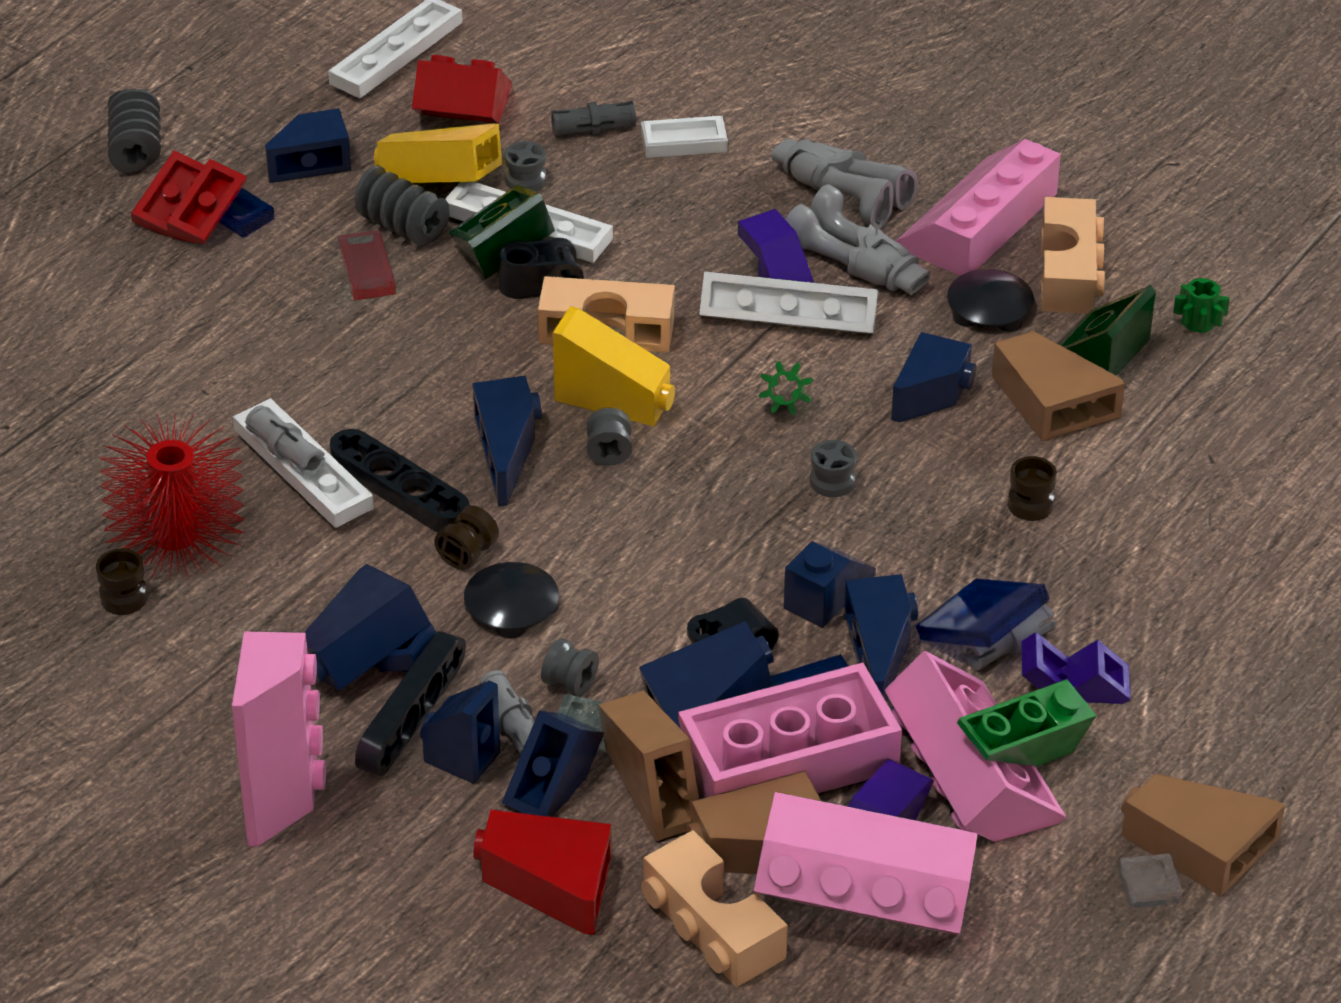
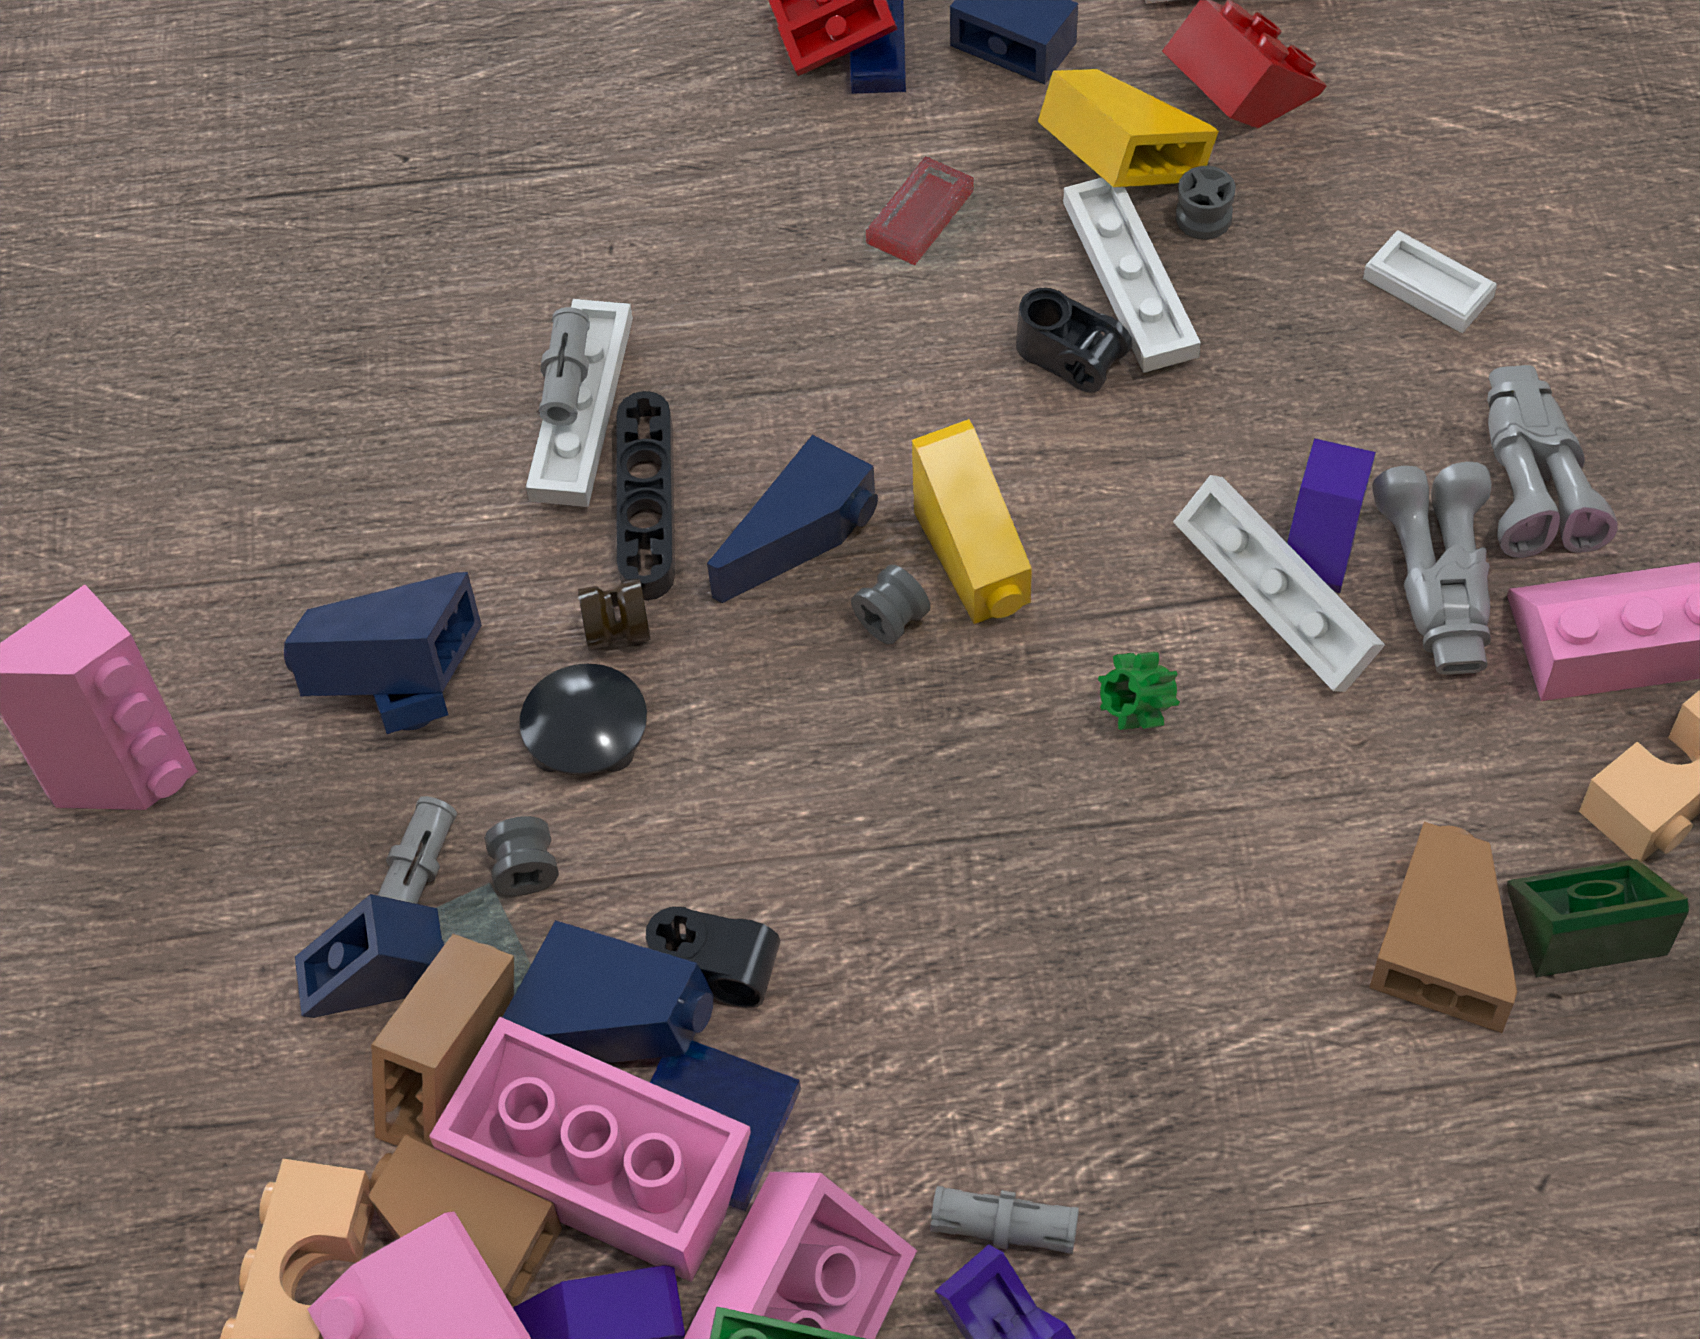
camera: 50 degrees right, 15 degrees up
dark brown wheel [96,548,148,615] -> none
red piece [99,412,245,580] -> none
dark grey piece [354,165,450,246] -> none
black beam [355,631,466,776] -> none
dark blue slope [420,680,501,784] -> none
dark green slope [449,185,555,279] -> none
red slope [473,809,612,935] -> none
light nougat arch [538,276,675,352] -> none
dark grey pin [551,100,636,137] -> none
dark blue slope [783,541,876,628] -> none
dark grey wheel [810,440,857,497] -> none
dark blue slope [844,574,918,703] -> none
dark blue slope [891,332,977,422] -> none
clear blue tile [915,578,1050,648] -> none
black dish [947,269,1034,332] -> none
dark brown wheel [1007,456,1057,521] -> none

